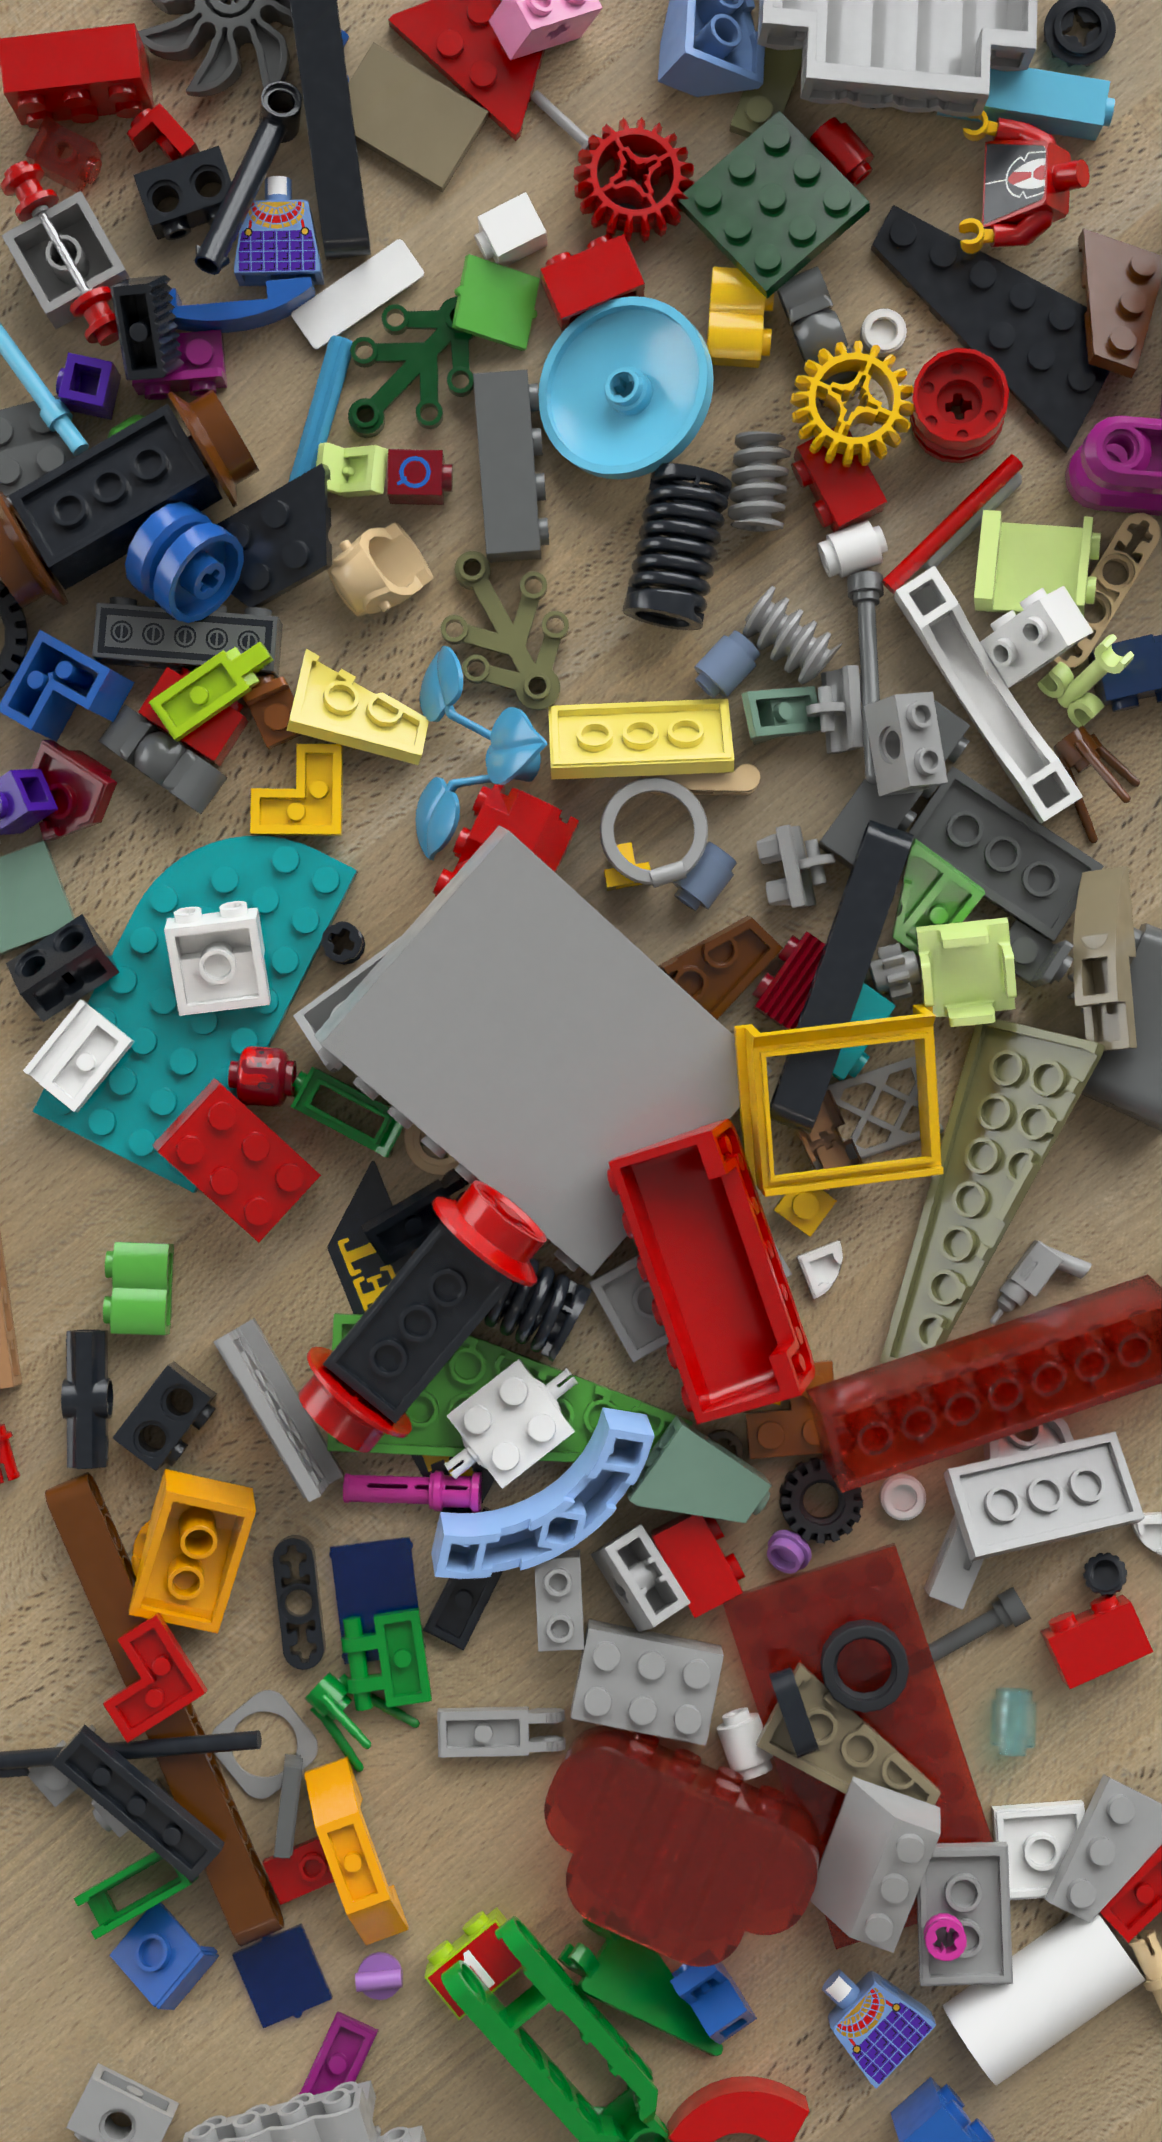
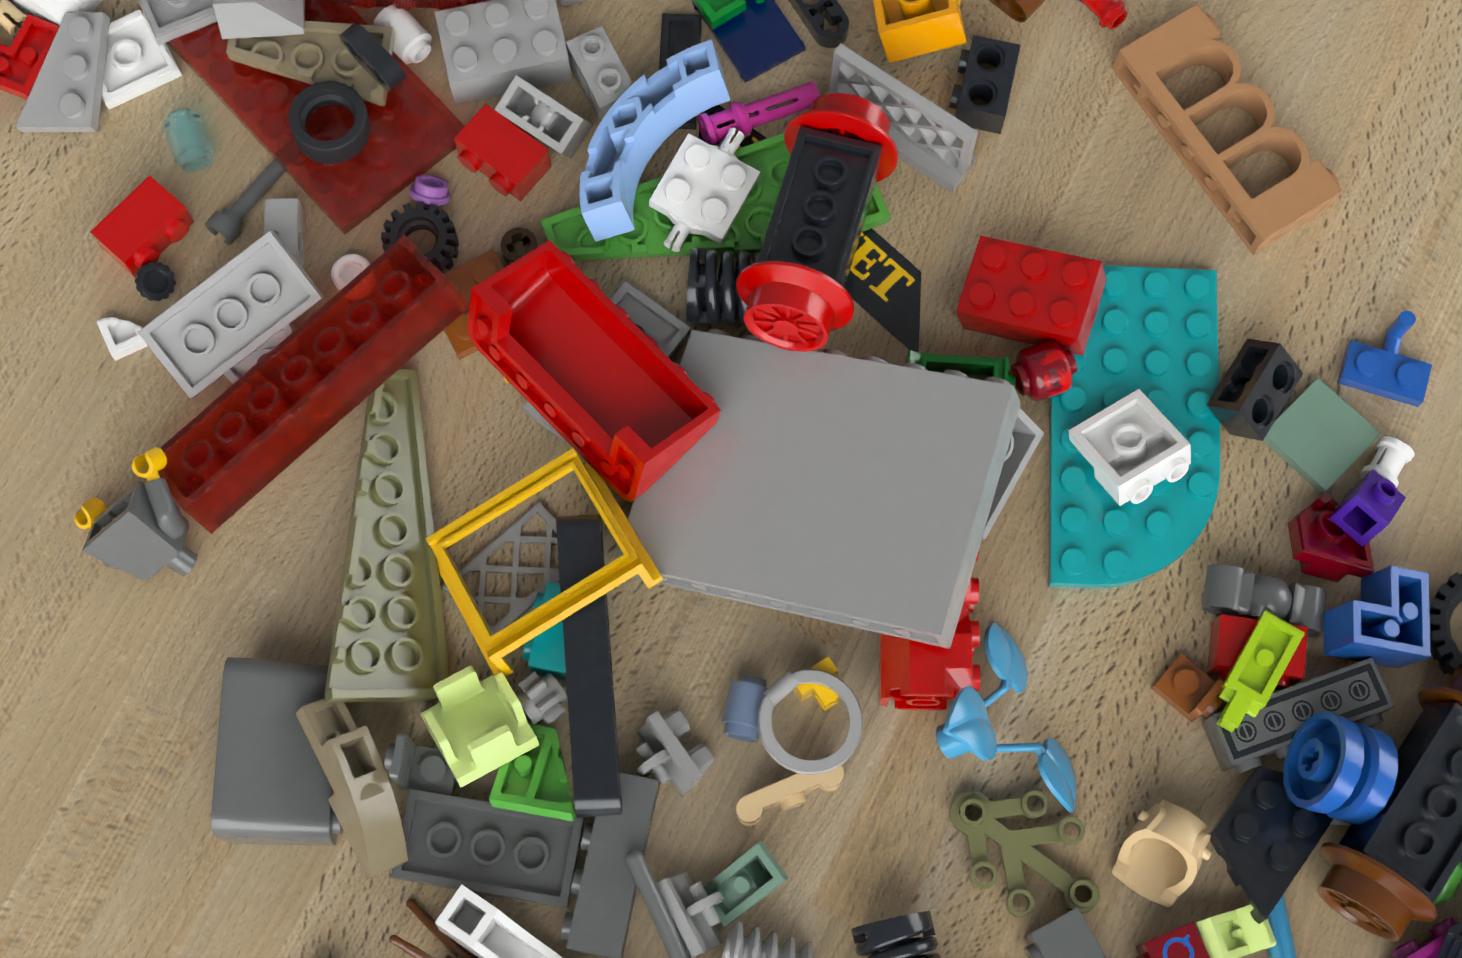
camera: 155 degrees right, 15 degrees down
white plate [23,999,135,1113] -> none
black piece [61,1329,113,1469] -> none
bright green brick [103,1242,174,1335] -> none
yellow plate [250,744,343,836] -> none
light yellow wing [286,649,429,765] -> none
black bush [321,921,365,965] -> none
black hinge [361,1168,469,1266] -> none
light yellow tile [548,698,734,780] -> none
sand green slope [626,1415,772,1523] -> none
reddish brown wing [658,915,783,1020] -> none
sand blue brick [694,630,761,698] -> none
dark red brick [752,931,825,1030] -> none
yellow plate [773,1190,837,1237] -> none
medium nougat piece [796,1090,863,1191] -> none
white tile [796,1240,843,1299] -> none
light grey brick [864,691,948,796] -> none
light grey piece [990,1240,1092,1325] -> none

